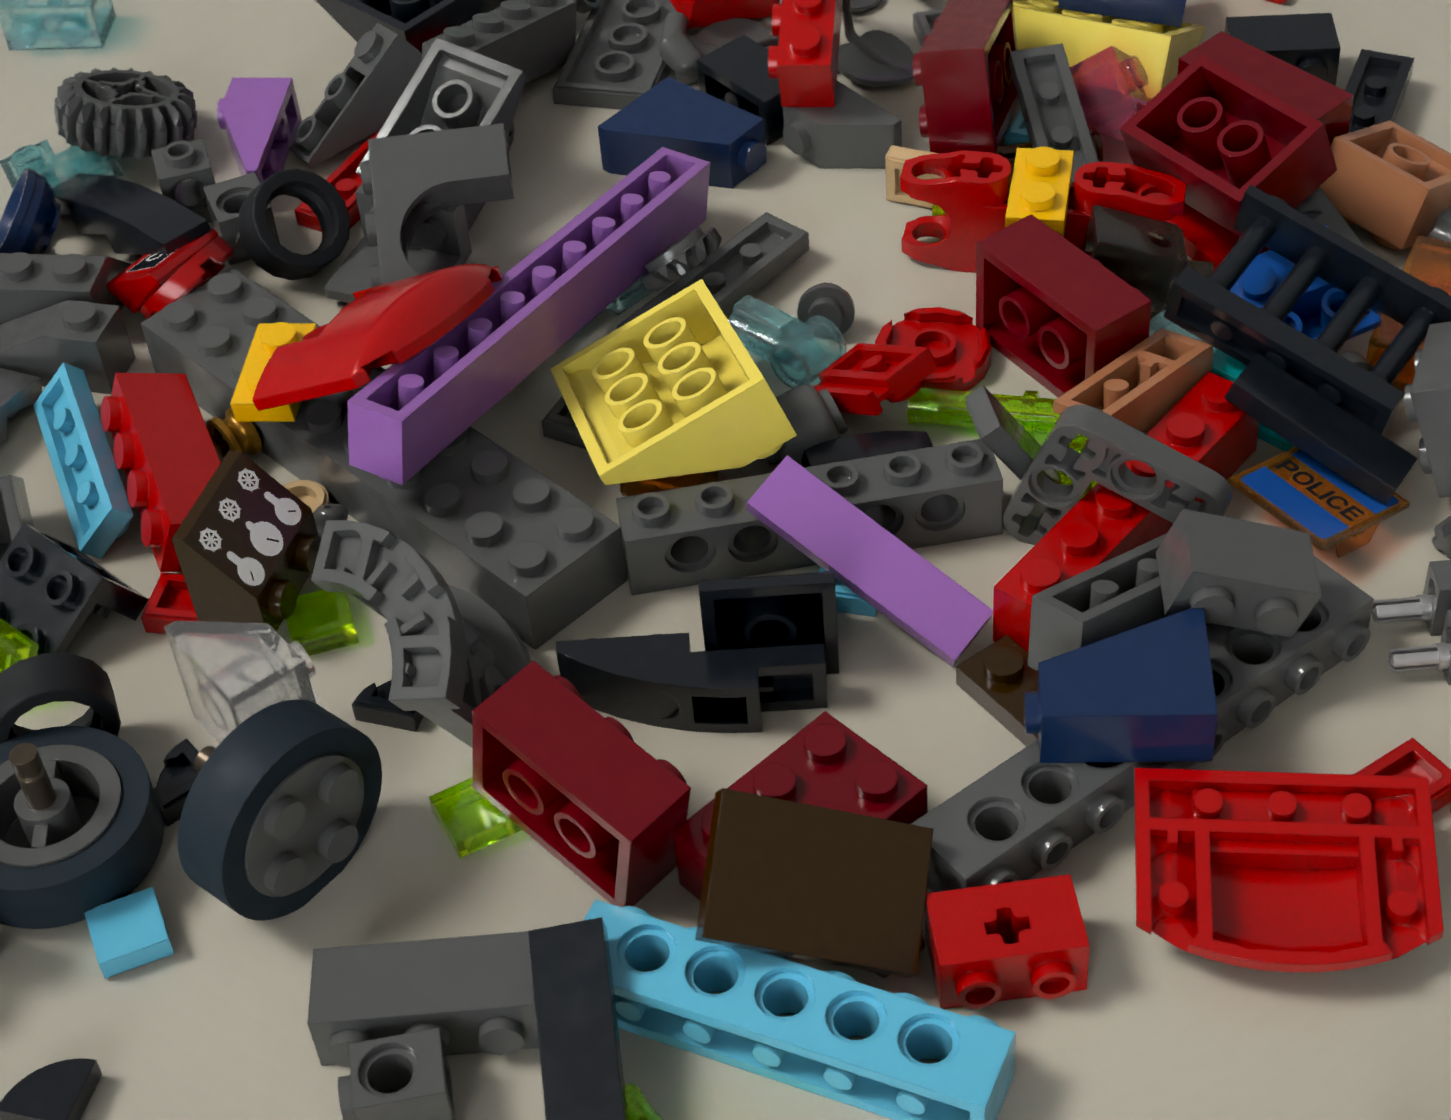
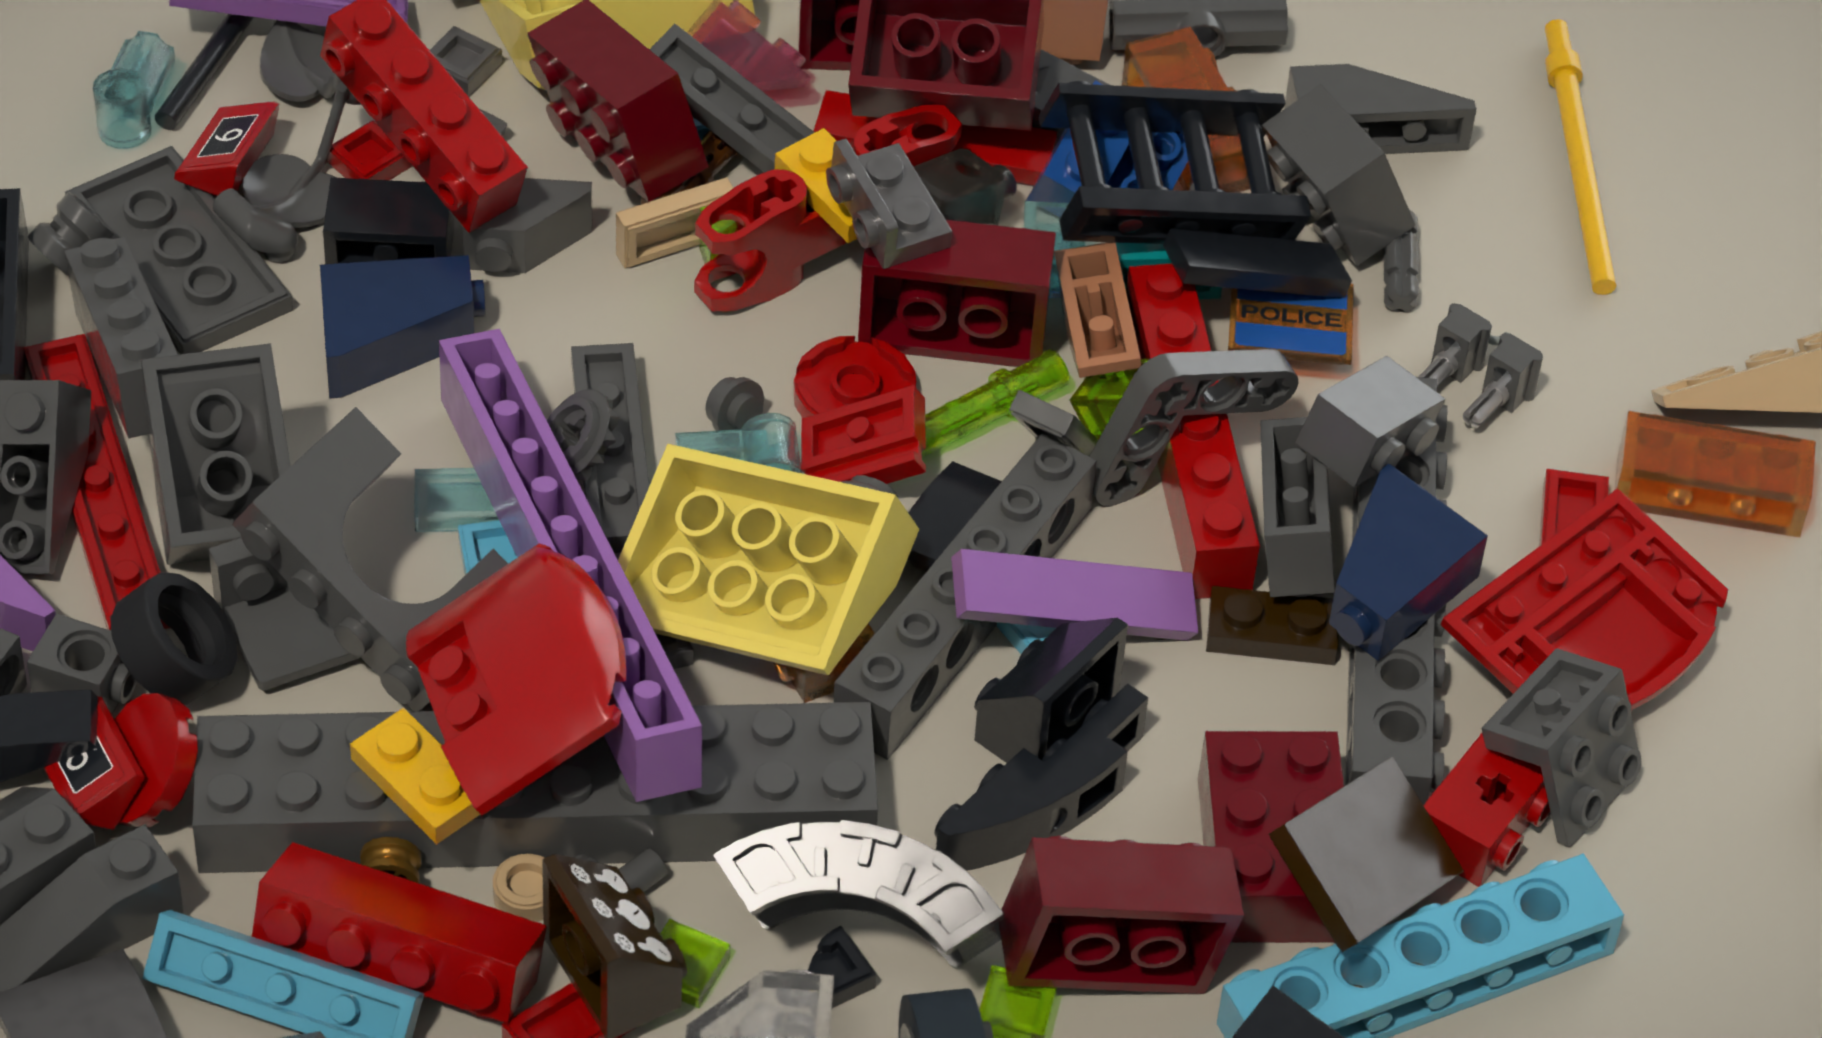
camera: 55 degrees left, 5 degrees up
none -> flat silver bracket [826,139,953,269]
none -> dark grey bracket [1481,648,1641,847]

